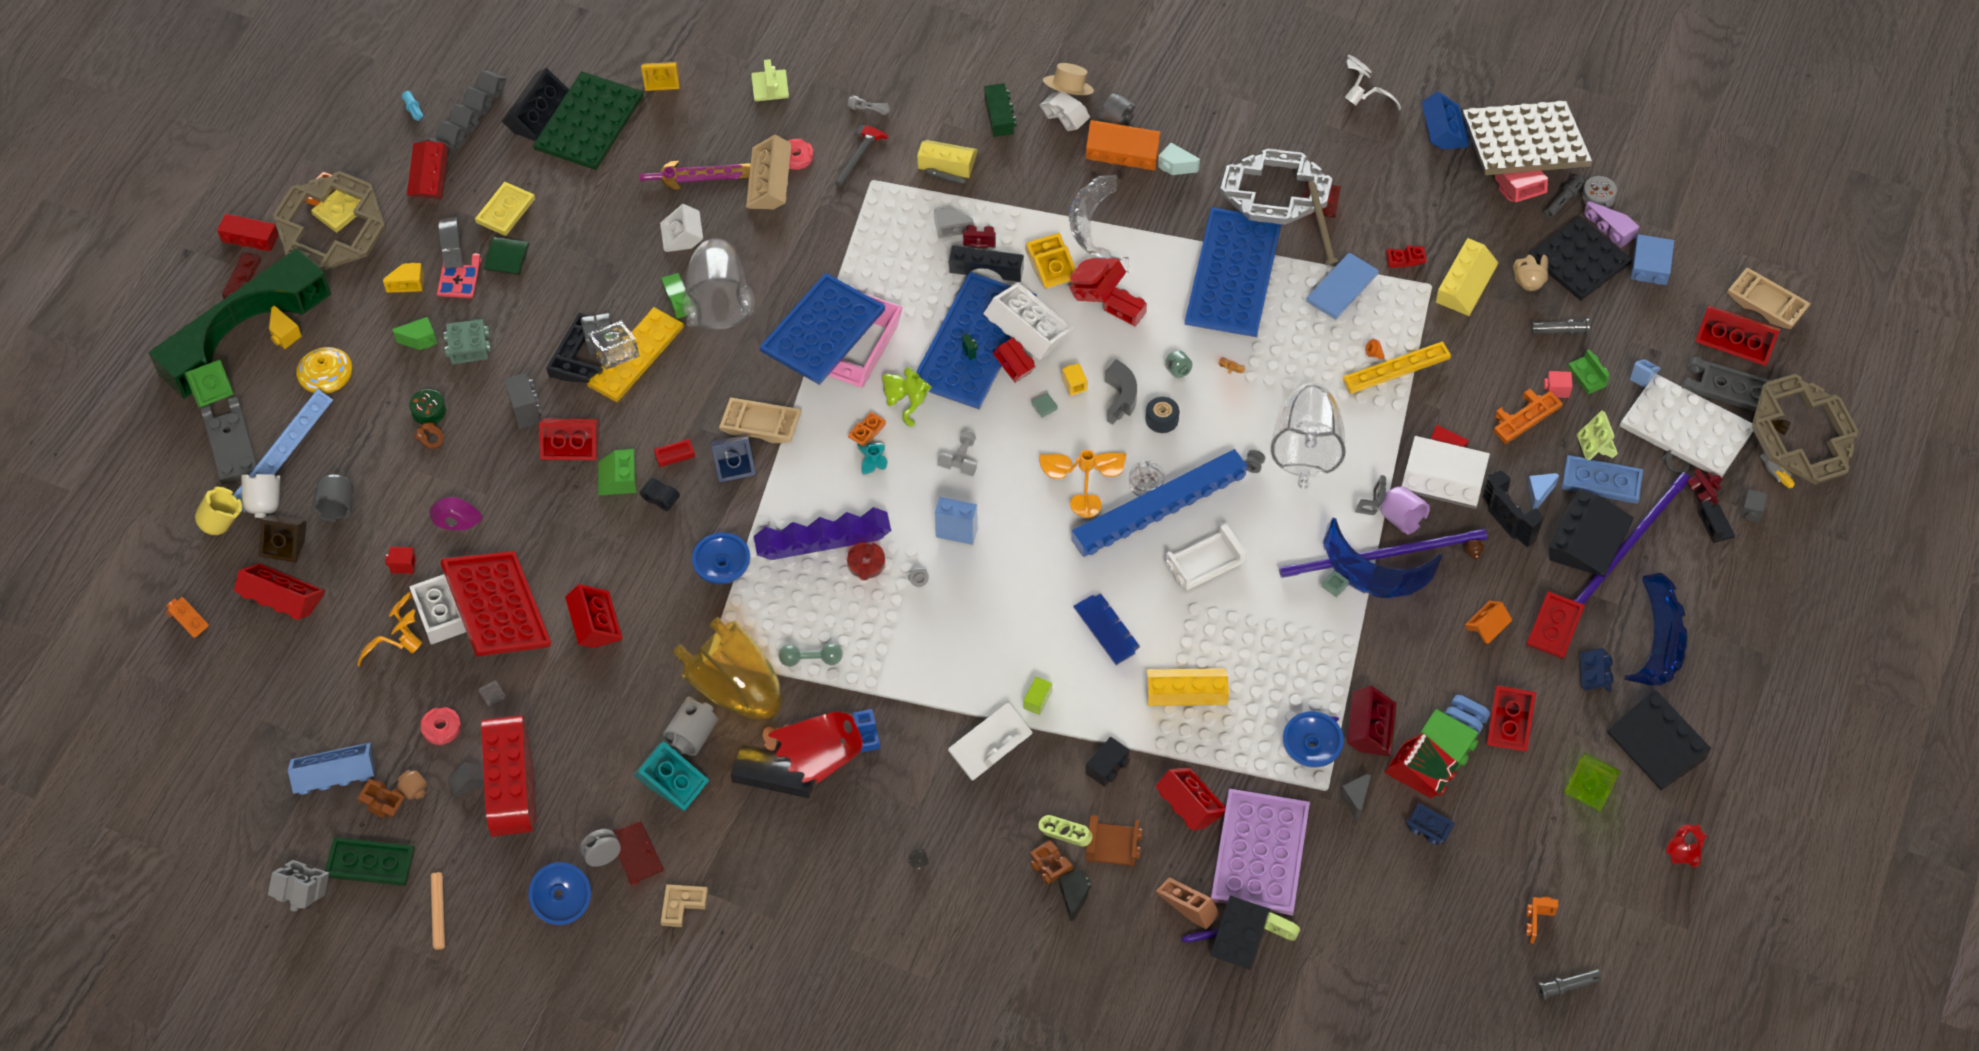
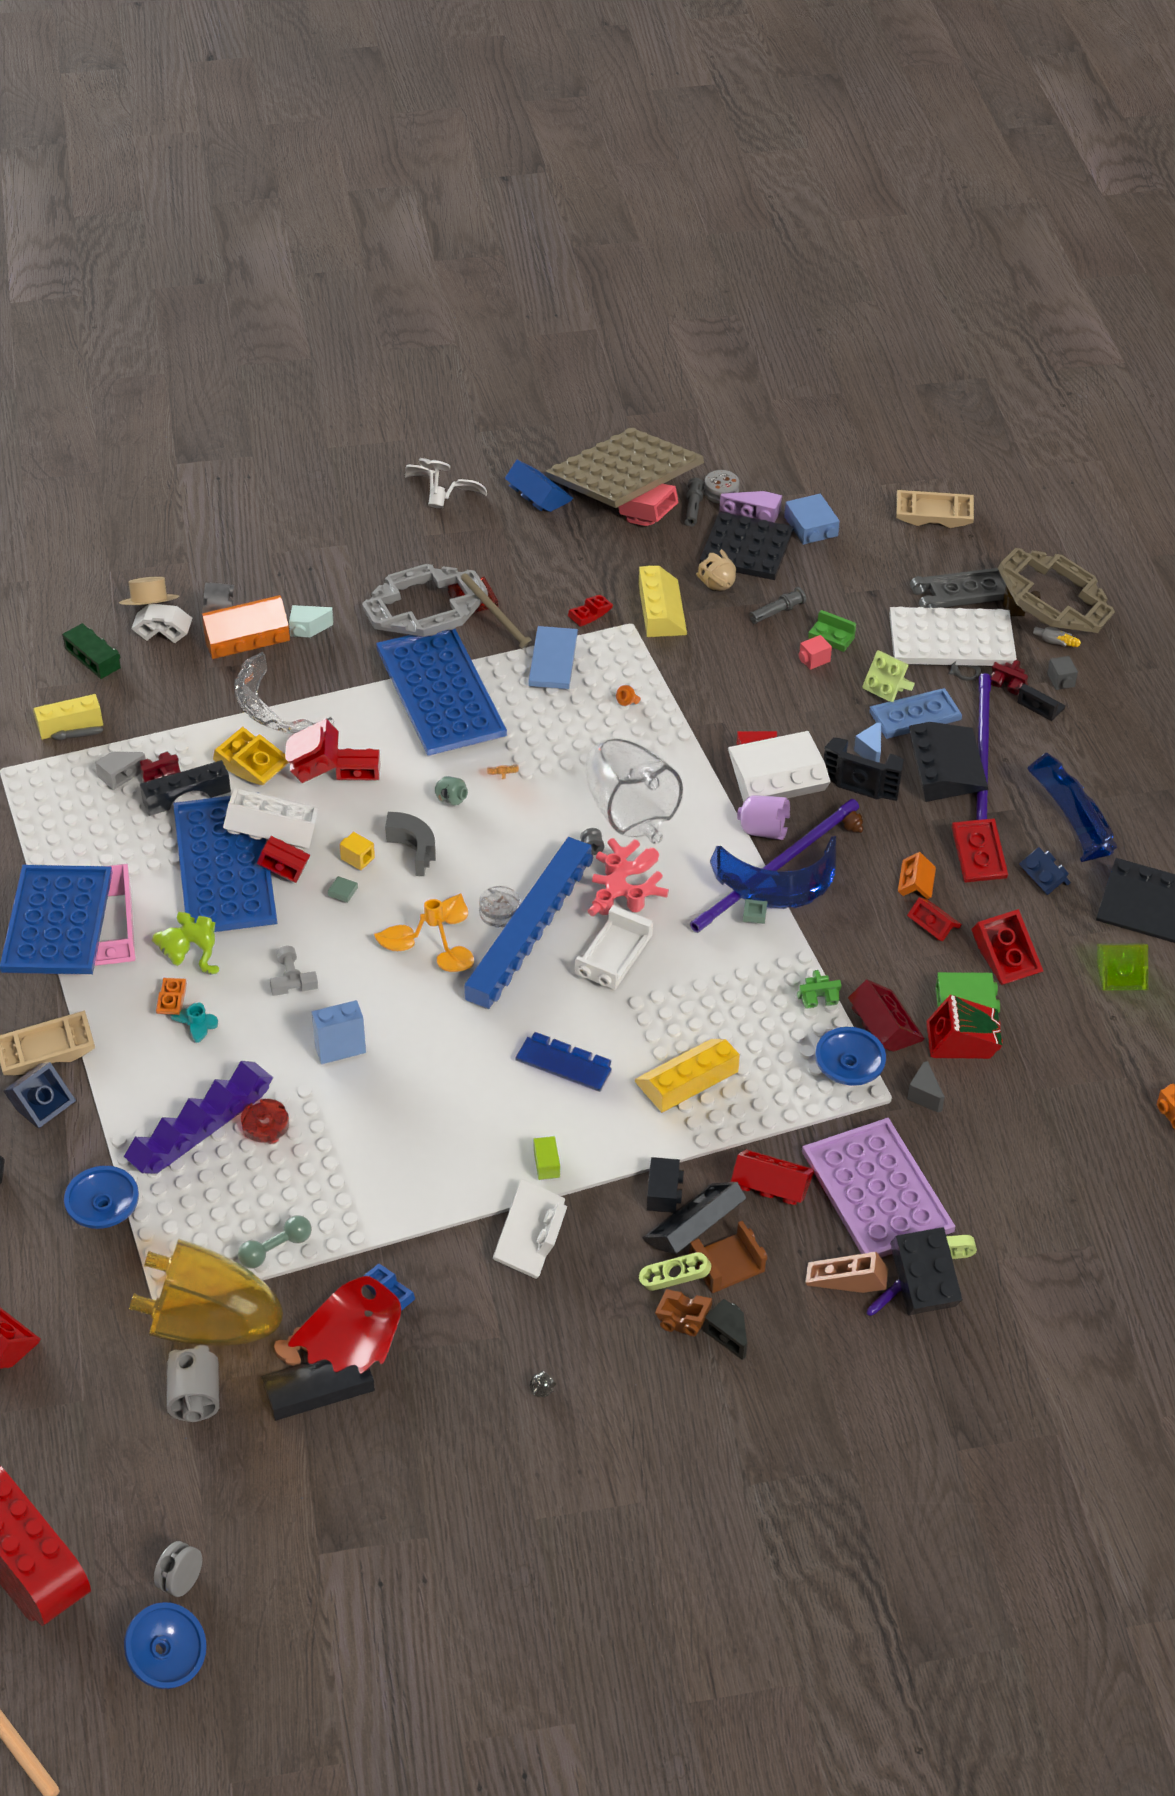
camera: 35 degrees left, 10 degrees down
clear red door [612,821,664,885] -> none
teal slope [633,741,709,811] -> none
tan plate [661,884,708,927] -> none
light grey plate [907,568,929,587] -> none
dark green plate [962,333,978,361] -> none
black wheel [1145,396,1180,433] -> none
yellow tile [1342,341,1451,394] -> none
dark grey piece [1355,475,1386,515] -> none
dark blue bracket [1406,803,1456,845] -> none
medium blue brick [1445,695,1490,735] -> none
orange hinge [1493,389,1563,445] -> none
light blue slope [1630,359,1661,388] -> none
red slope [1695,305,1780,366] -> none
none -> coral plant [588,838,669,916]
none -> black slope [642,1182,746,1254]
none -> bright green hips [797,970,841,1009]
none -> red panel [907,897,962,941]

